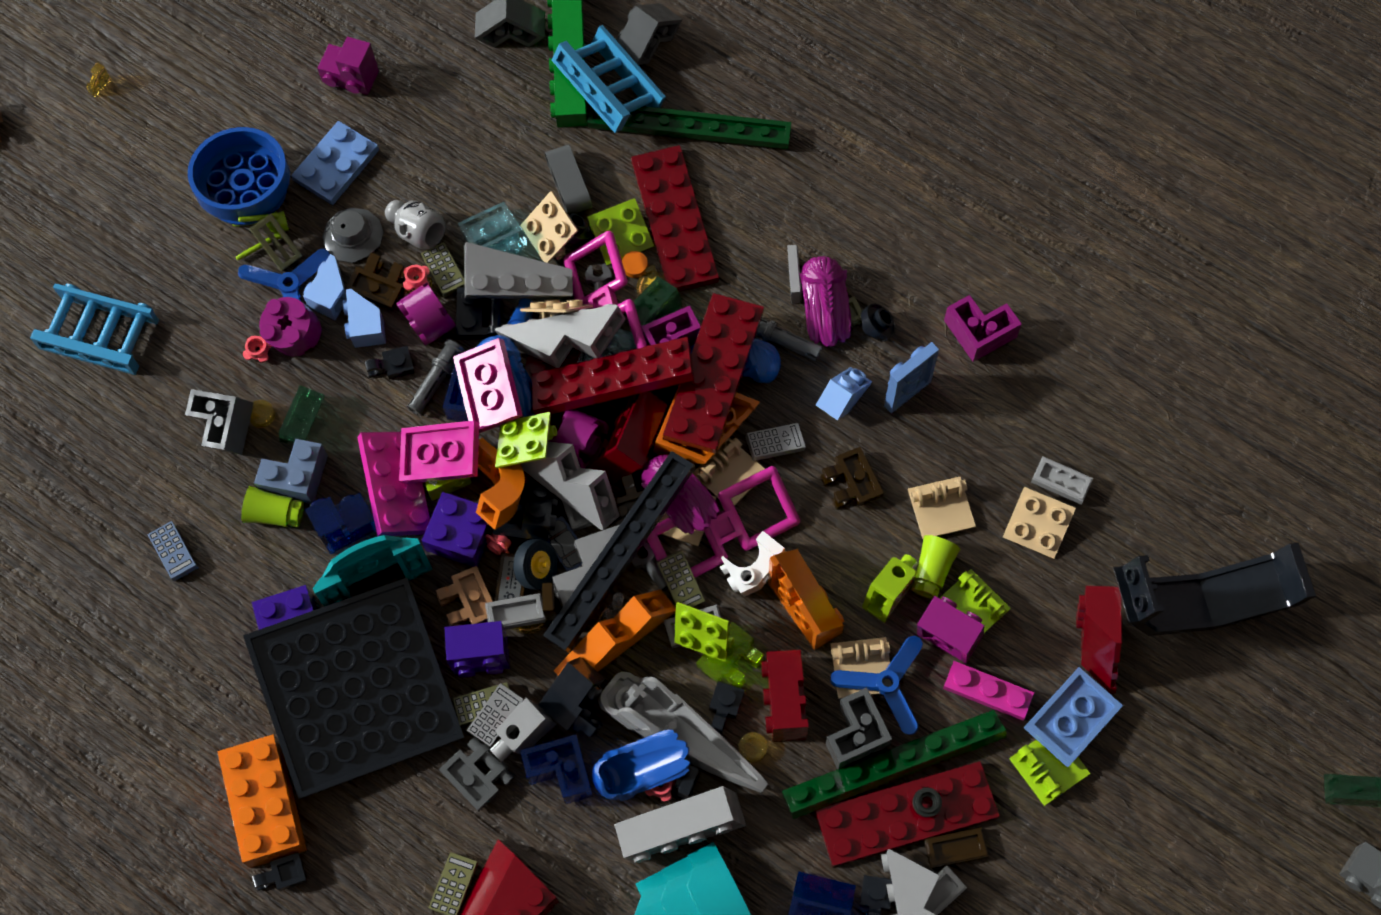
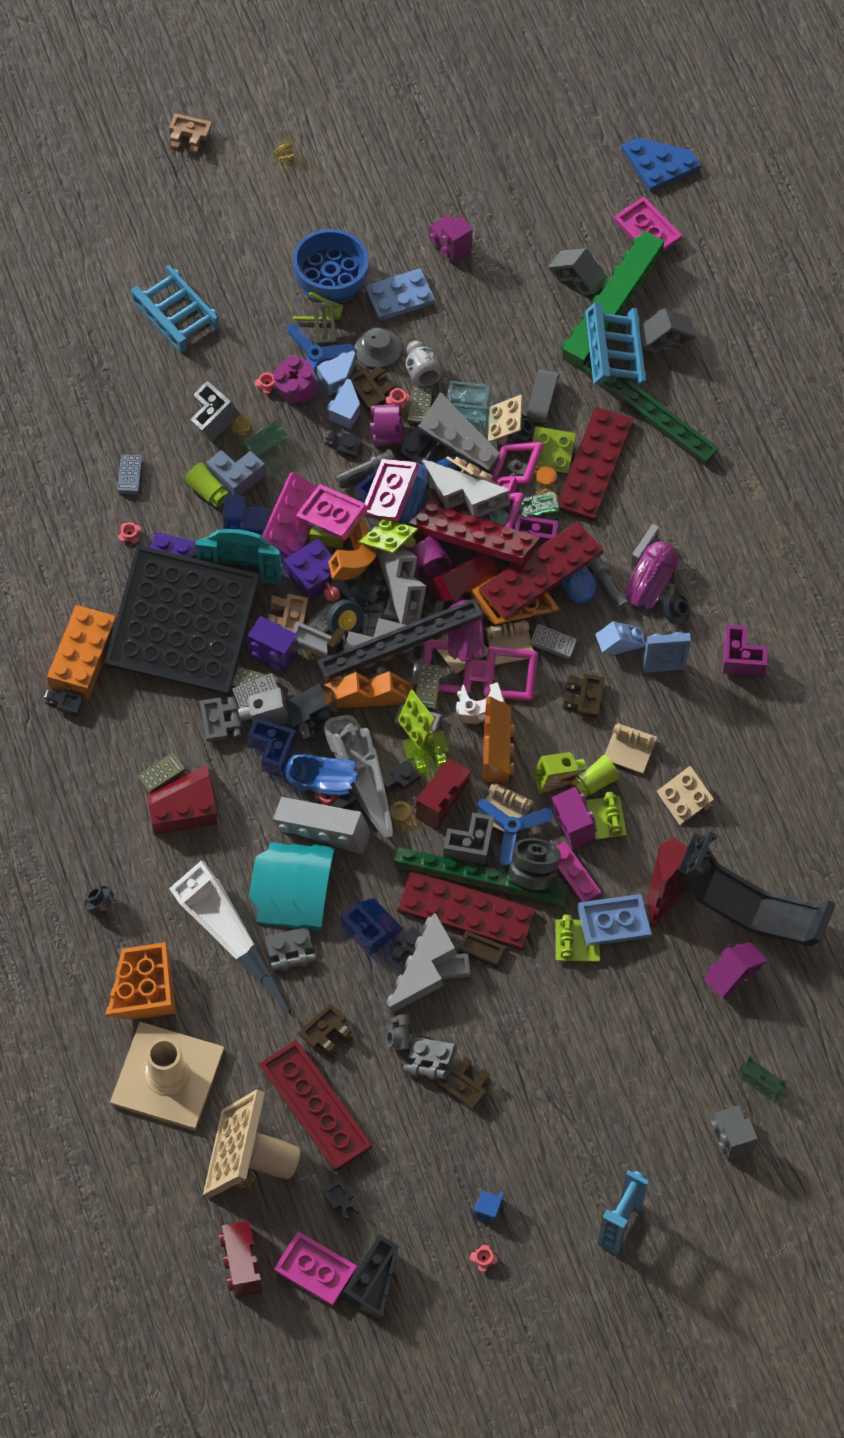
camera: 30 degrees right, 5 degrees down
pearl dark grey plate [912,788,942,818] -> none
light grey plate [1031,456,1093,505] -> none
none -> coral plate [118,523,141,544]
none -> pearl dark grey wheel [509,838,561,890]
none -> magenta brick [704,942,767,998]

